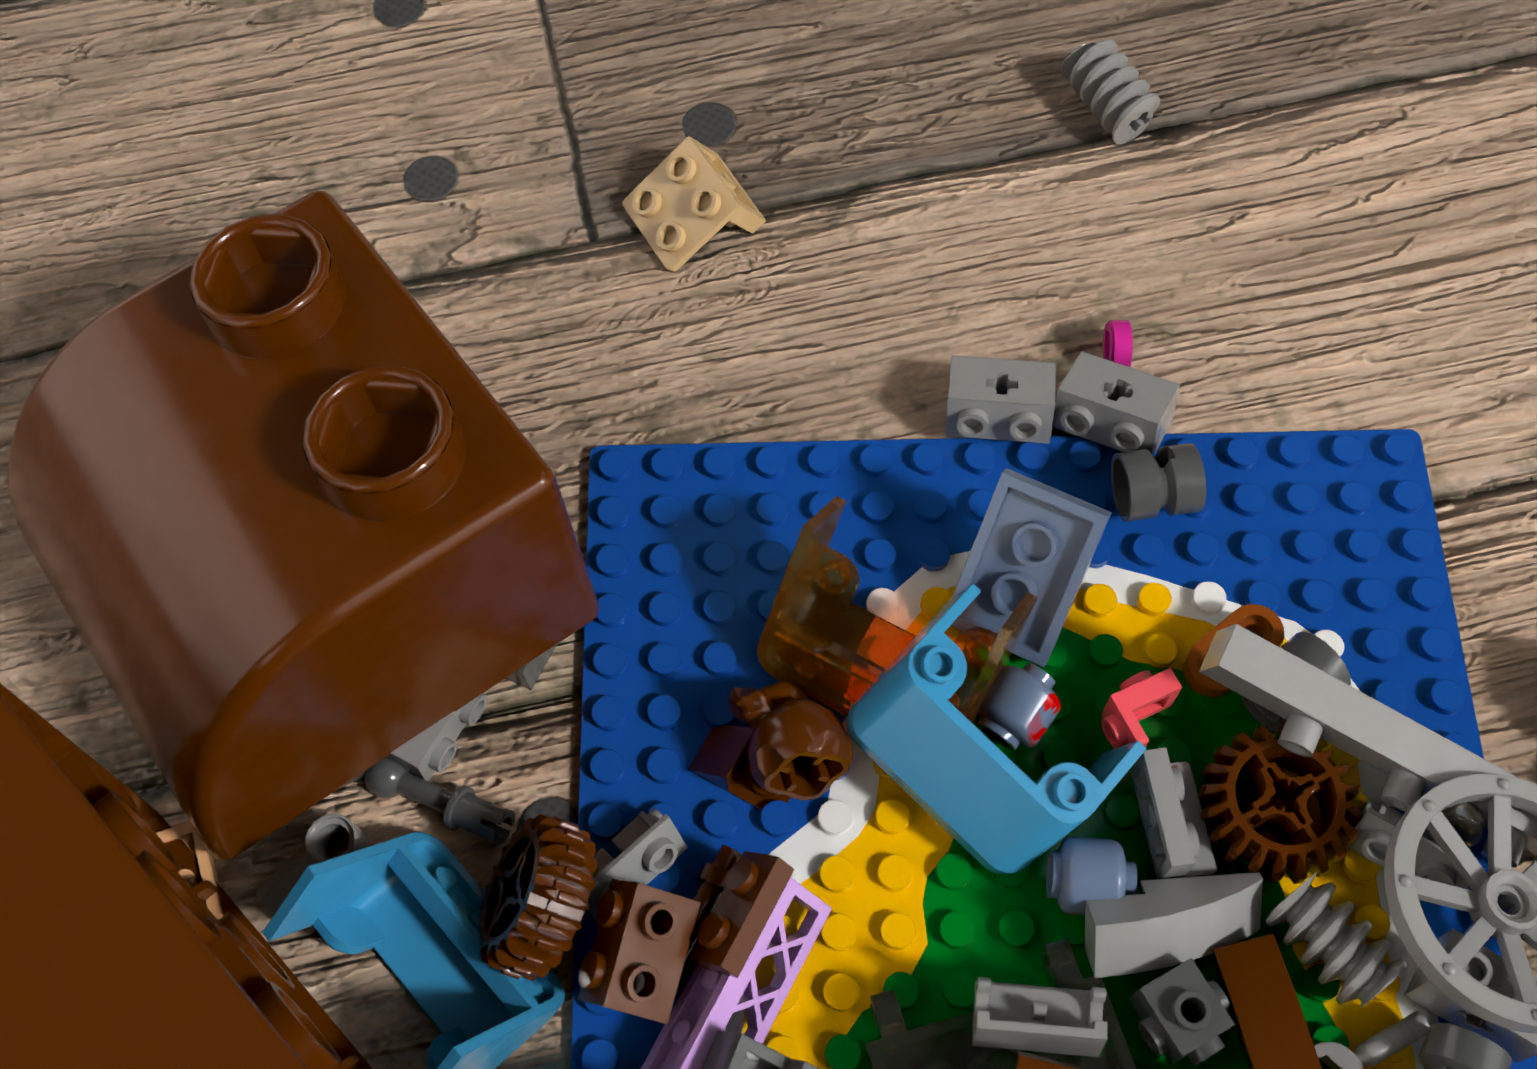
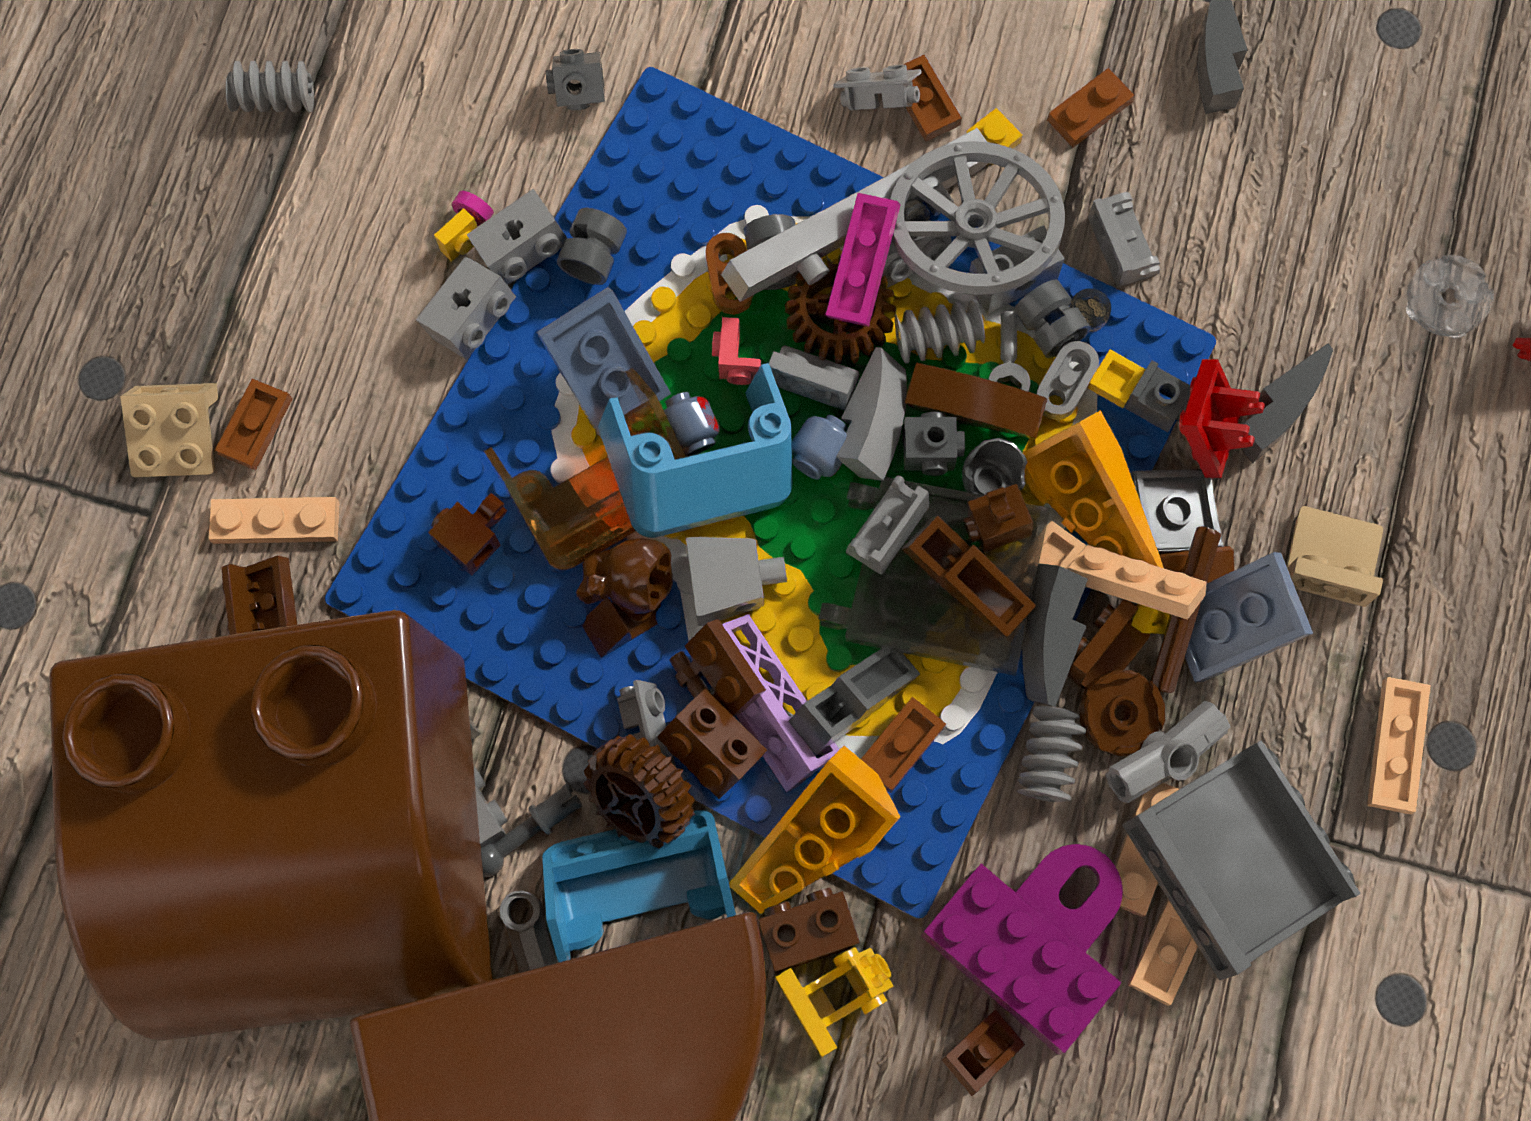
camera: 60 degrees left, 10 degrees up
none -> light nougat plate [209,497,339,544]
none -> dark orange plate [215,378,293,471]
none -> reddish brown bracket [221,555,297,635]
none -> reddish brown brick [428,493,507,575]
none -> yellow plate [434,208,477,262]
none -> dark grey brick [546,49,605,110]
none -> light grey torso [686,537,787,626]
none -> dark pink plate [826,193,901,327]

